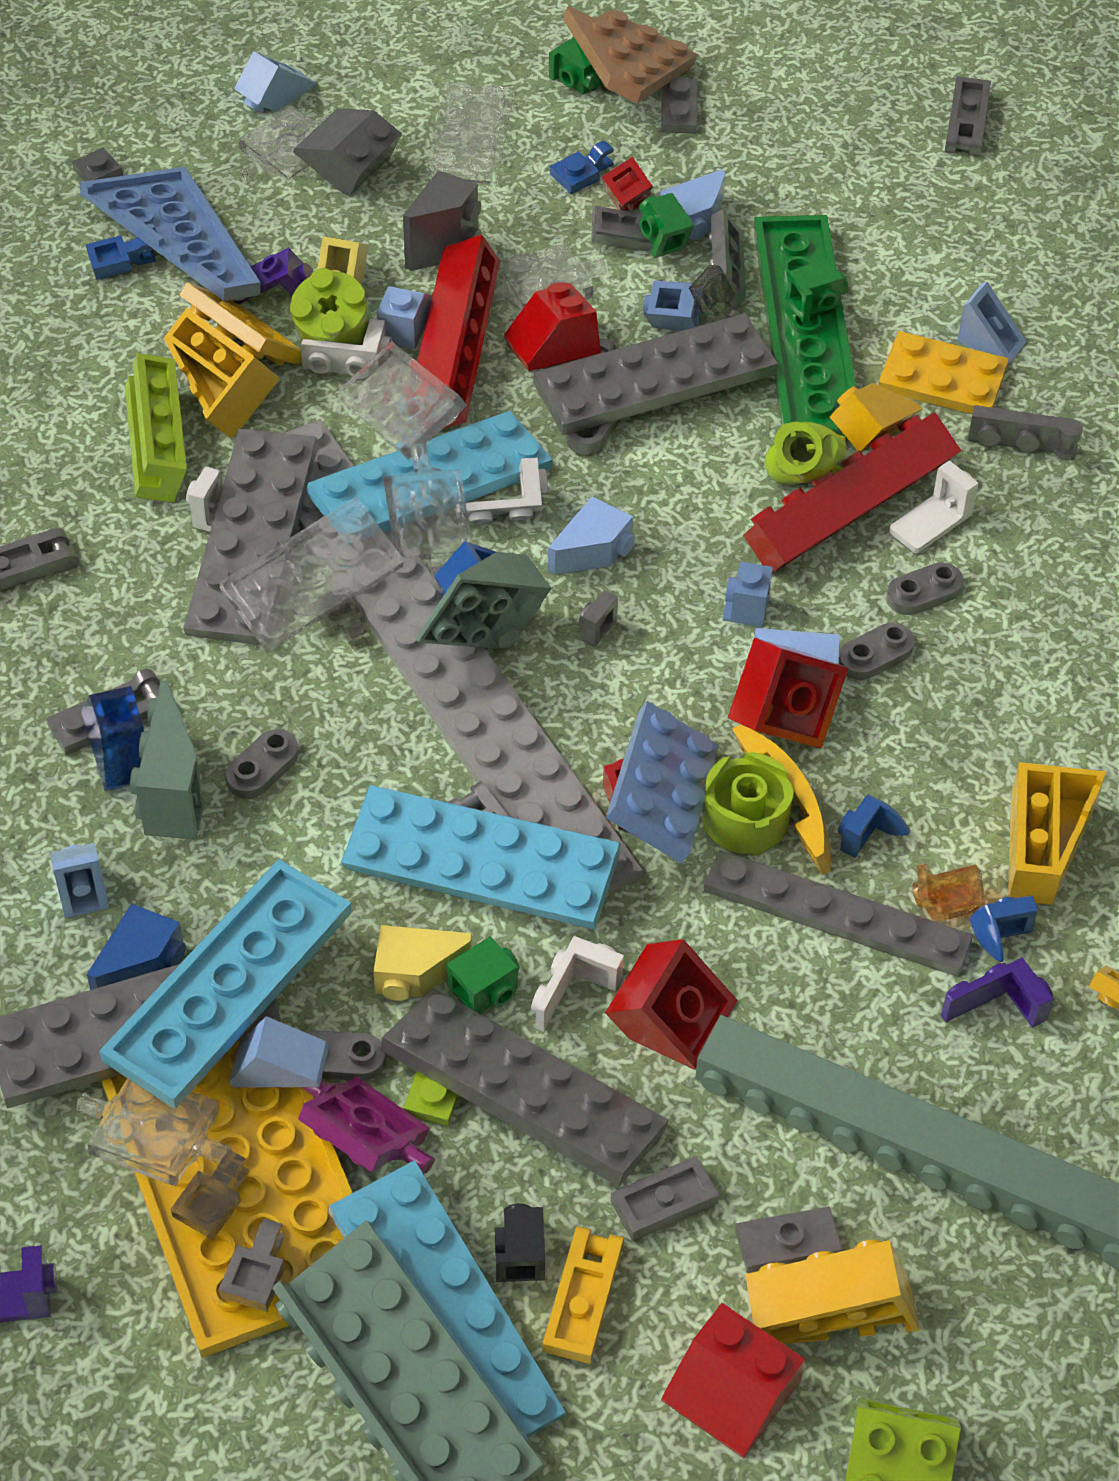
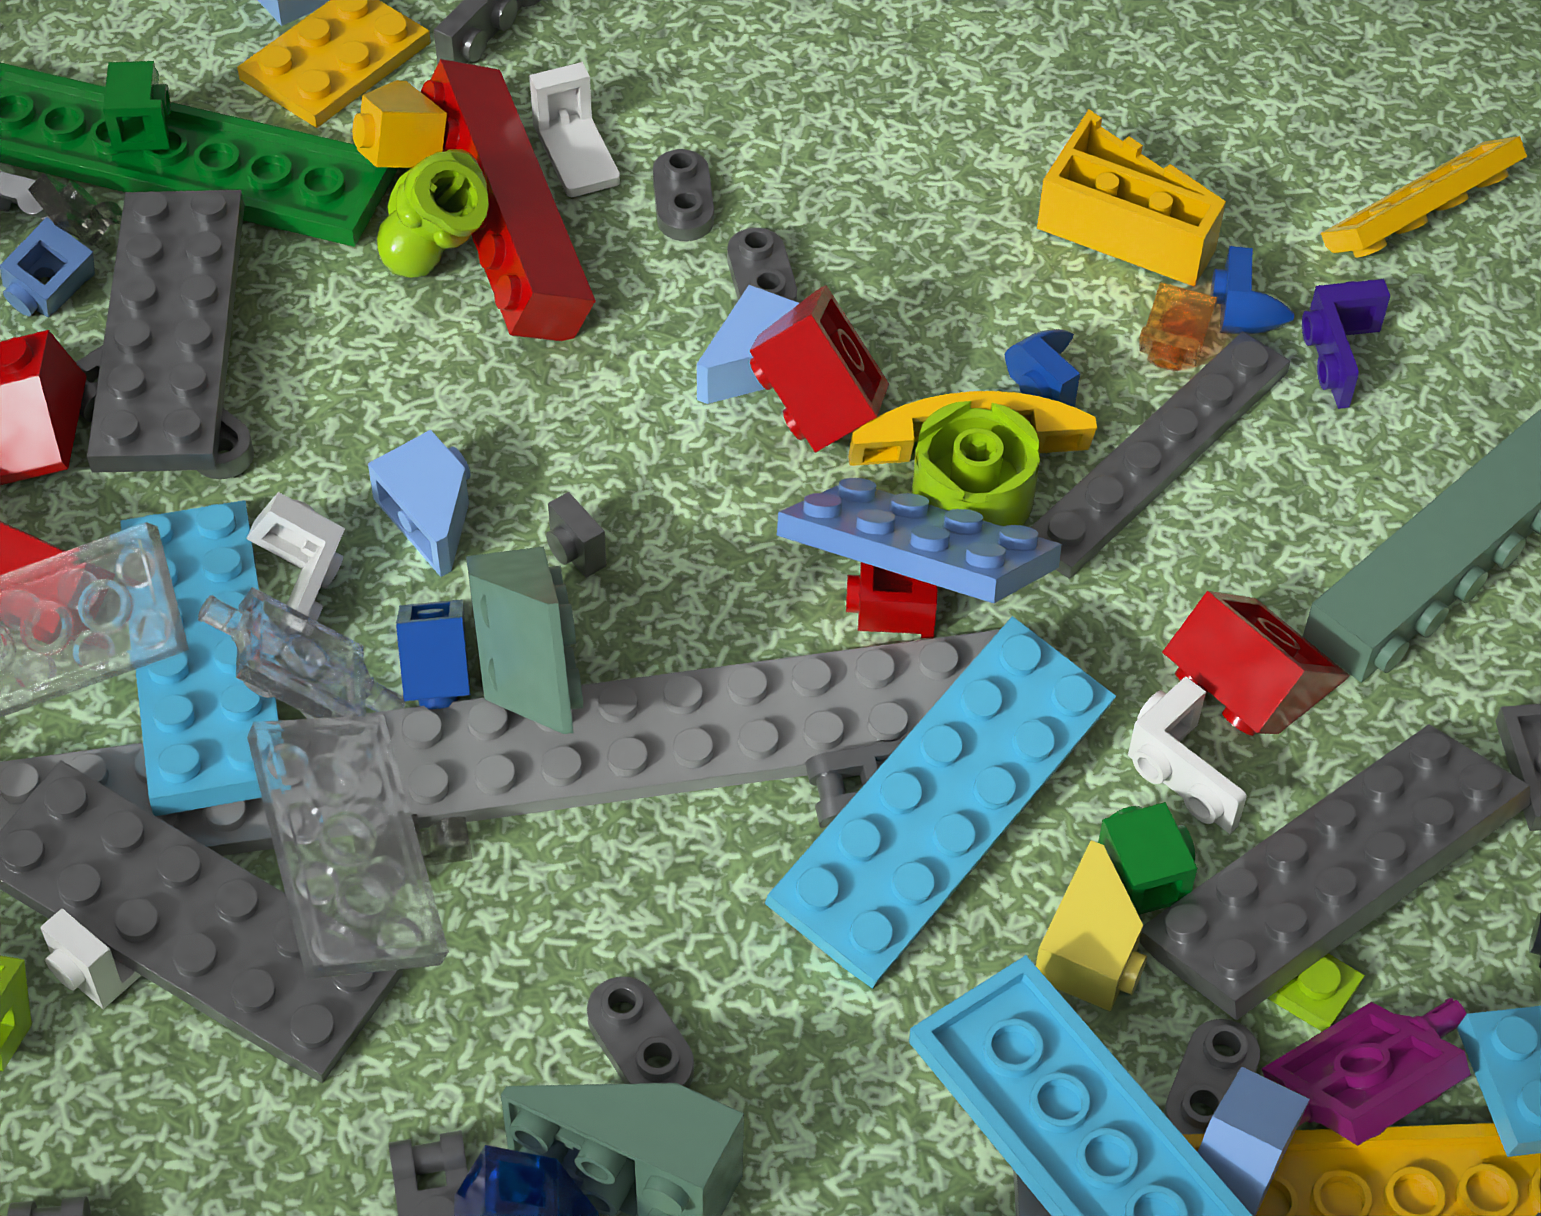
camera: 70 degrees left, 0 degrees up
medium blue brick [722,562,773,627] -> none

